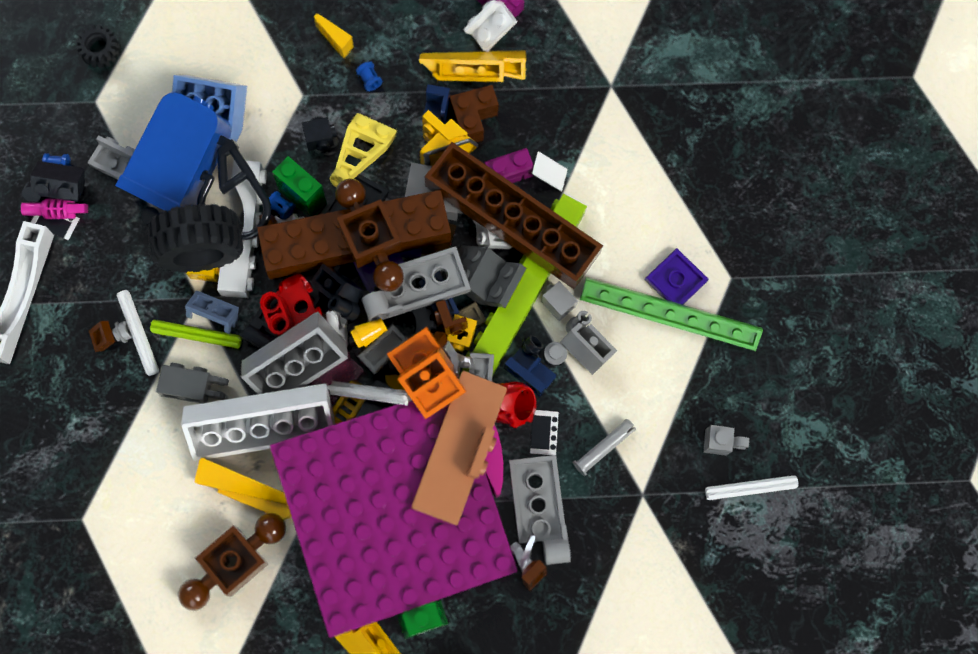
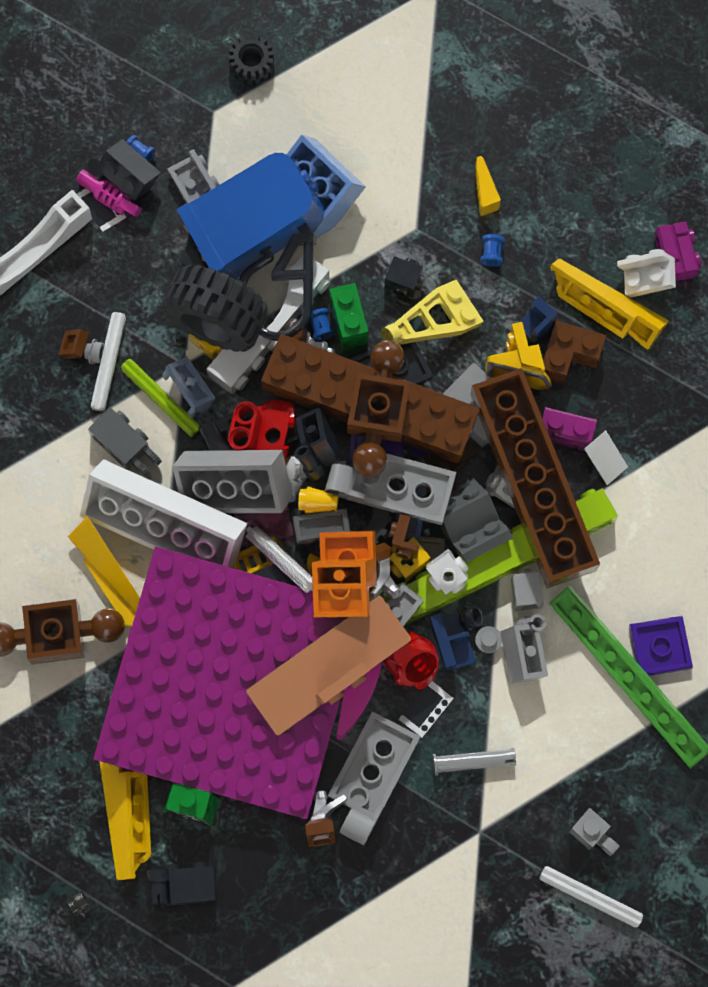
camera: 40 degrees right, 0 degrees up
none -> white brick [426,549,469,594]

